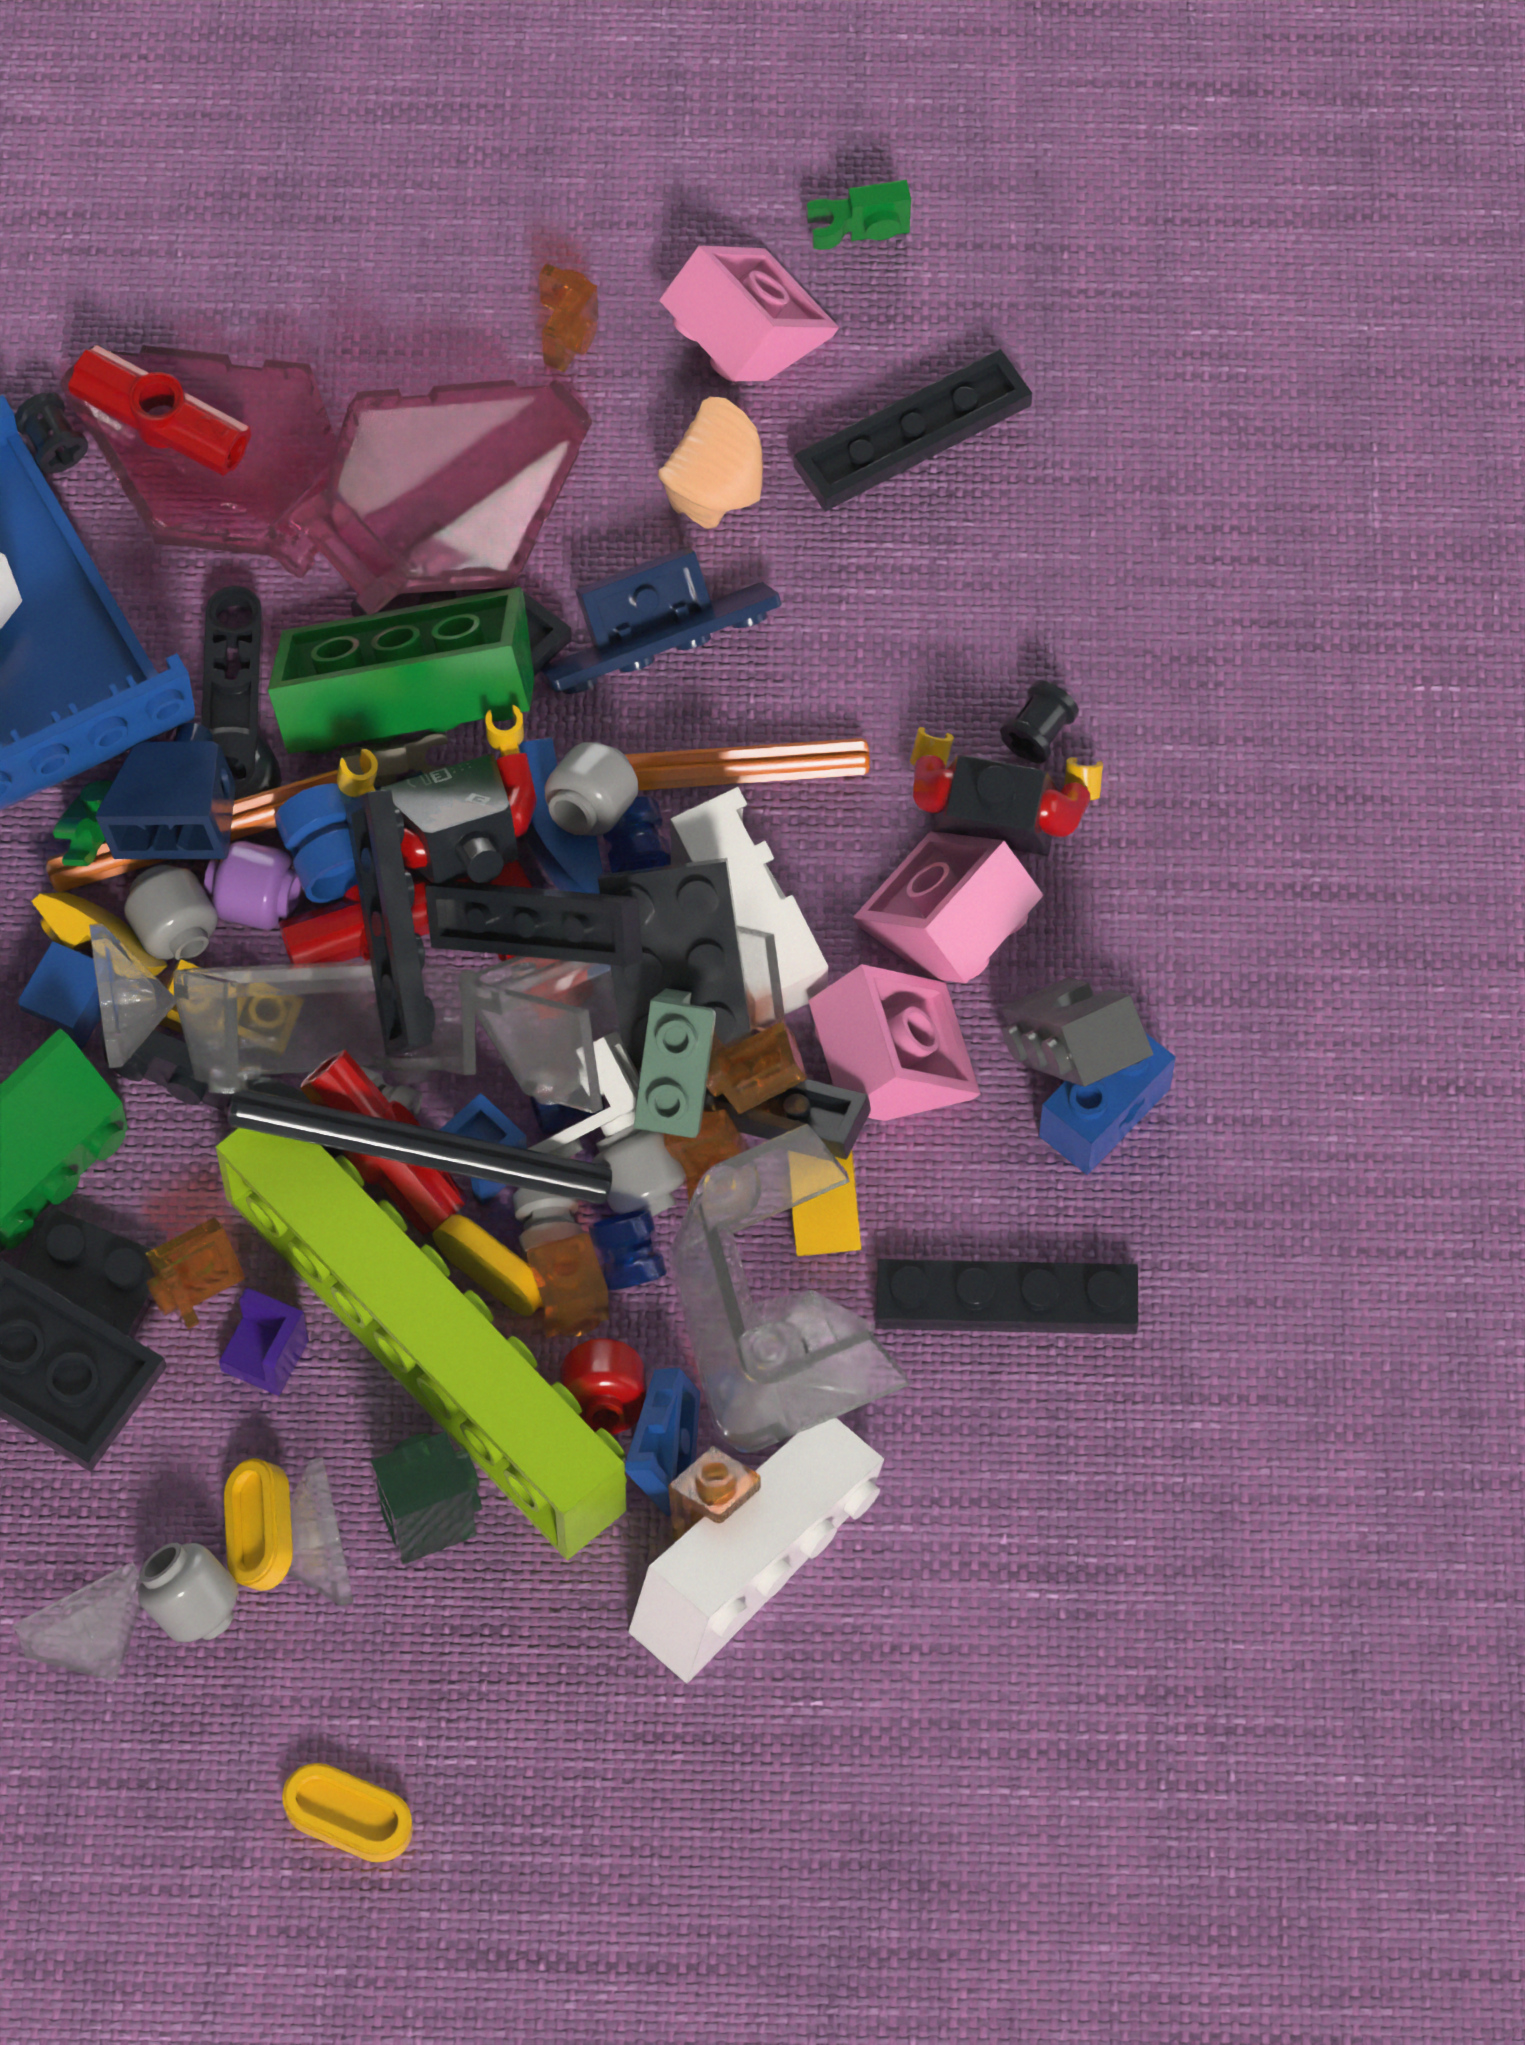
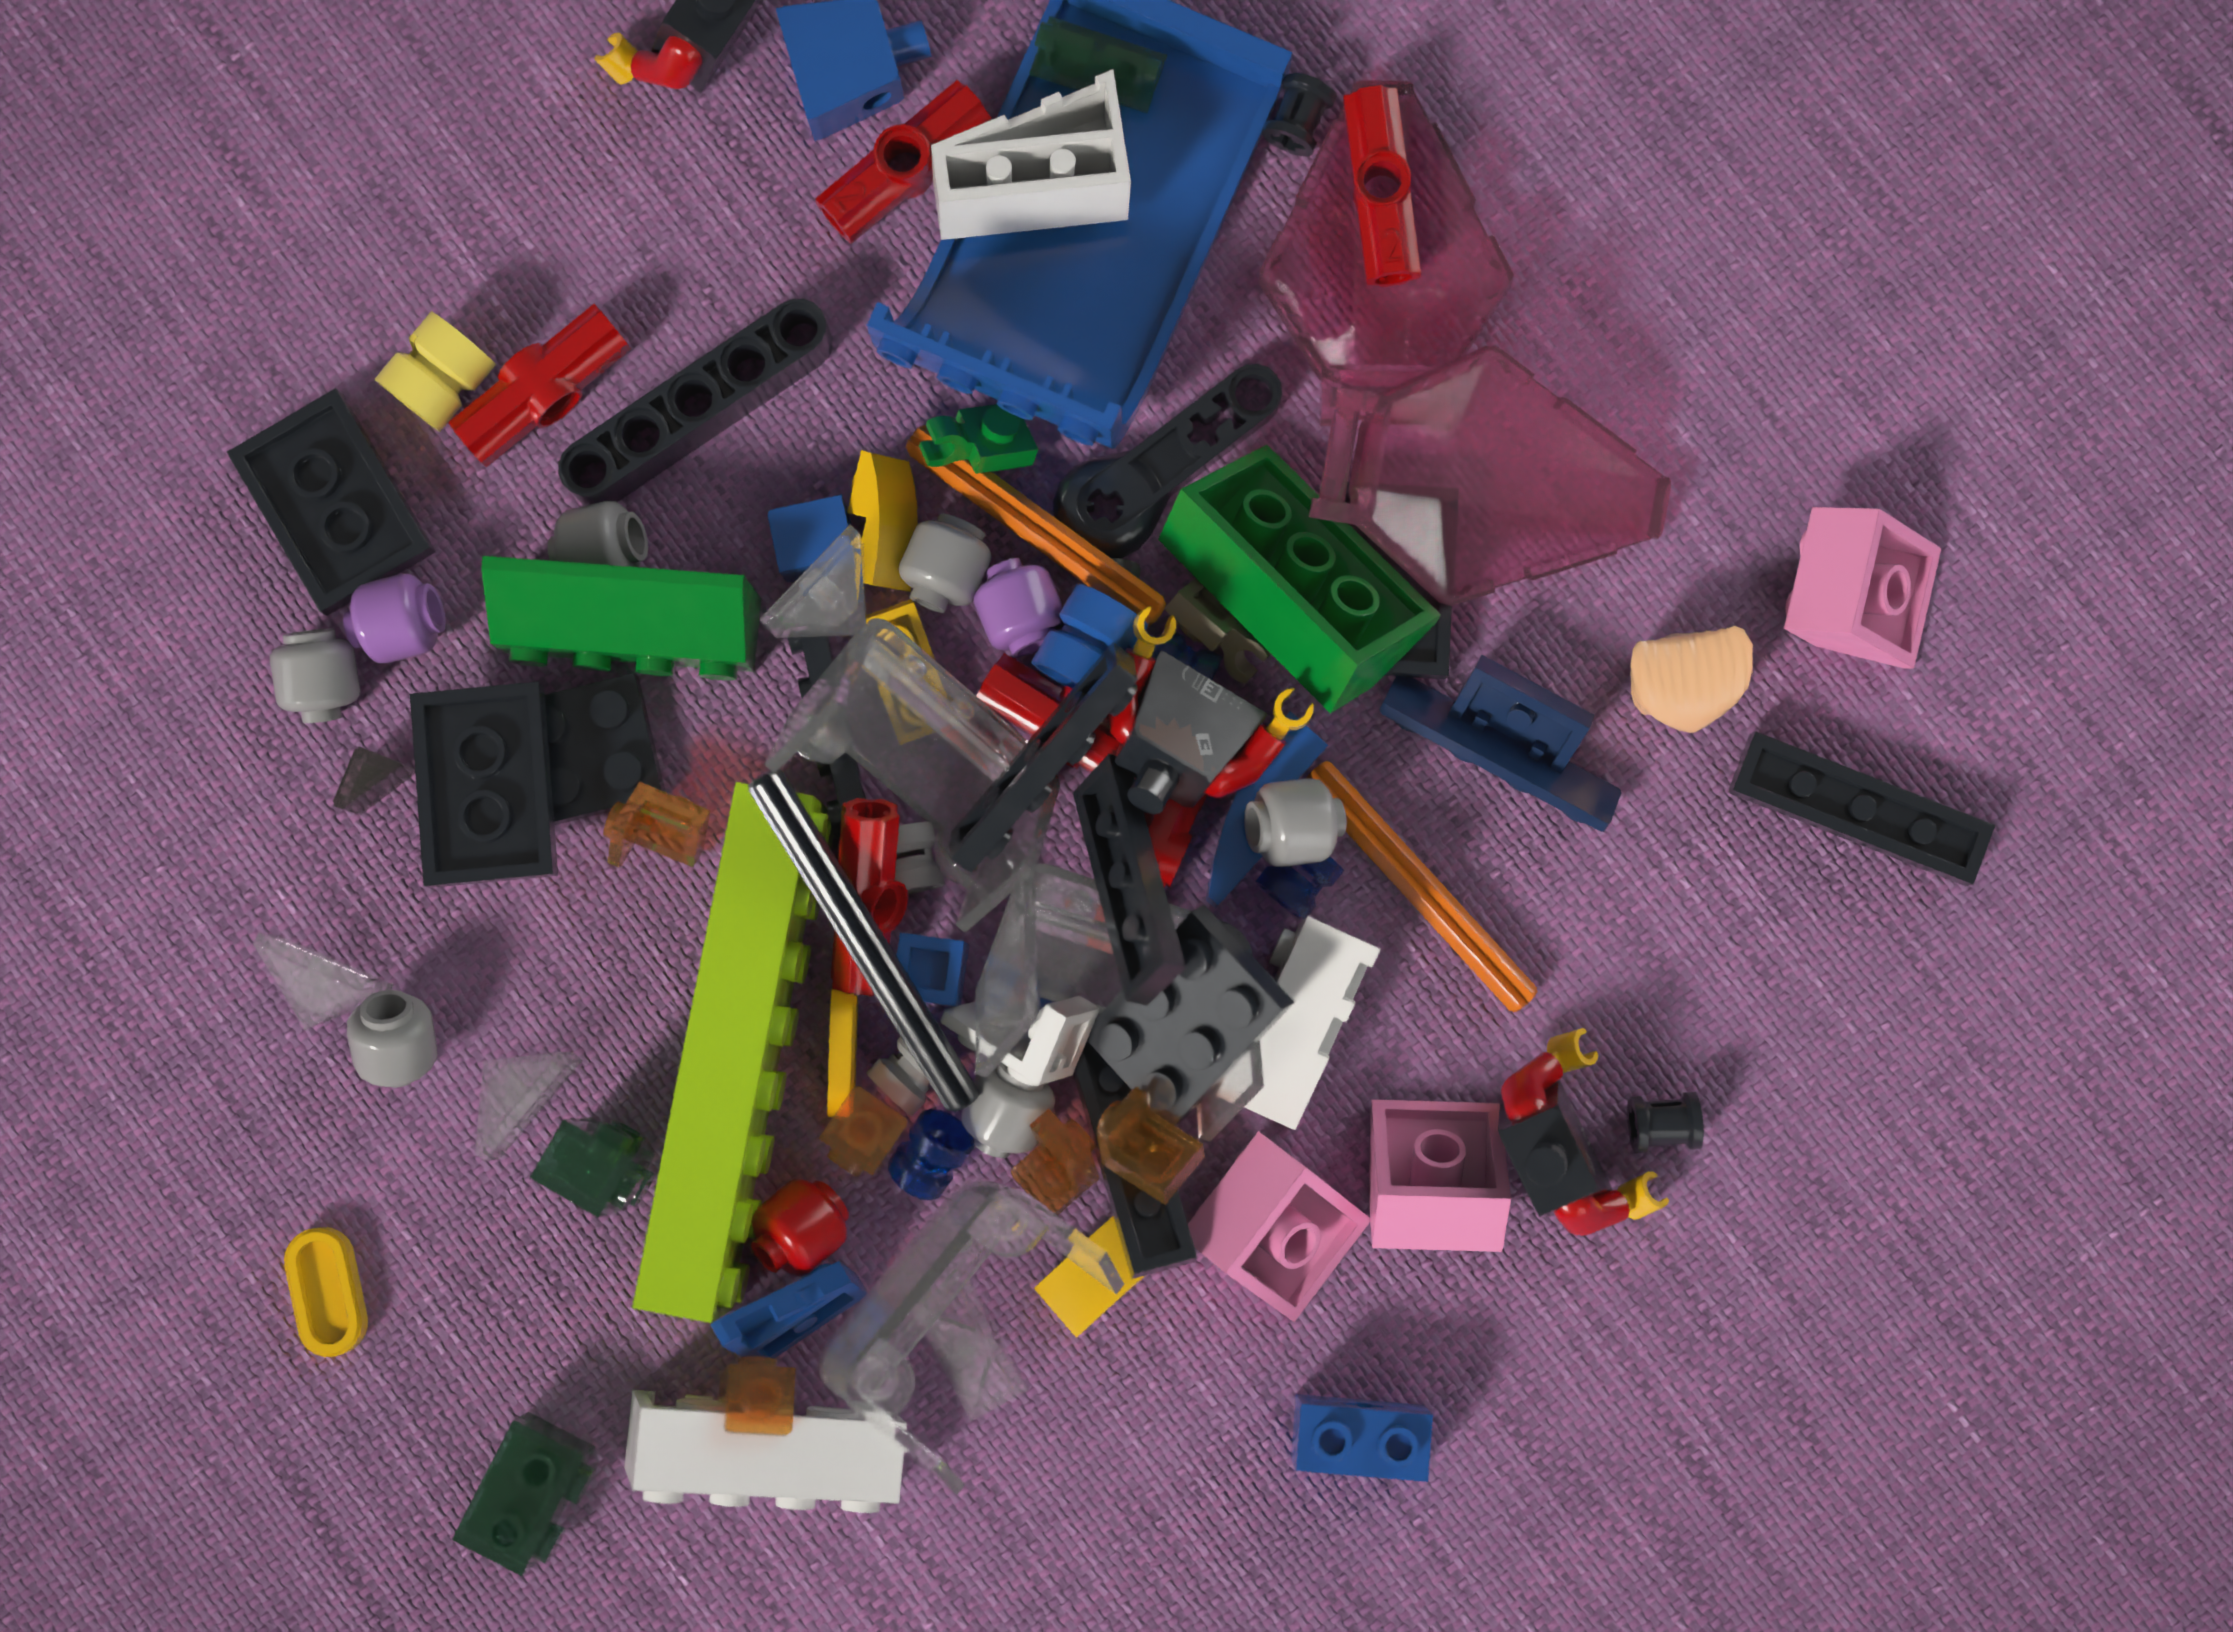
camera: 55 degrees right, 20 degrees up
dark blue torso [95,723,235,859] -> none
dark purple panel [219,1287,309,1396] -> none
yellow tile [224,1458,293,1591] -> none
clear orange bracket [539,264,599,372] -> none
sand green bracket [633,988,716,1138] -> none
green plate [806,179,911,250] -> none
black plate [876,1259,1139,1334] -> none
dark grey arch [1001,977,1154,1087] -> none
none -> clear green brick [452,1412,596,1576]

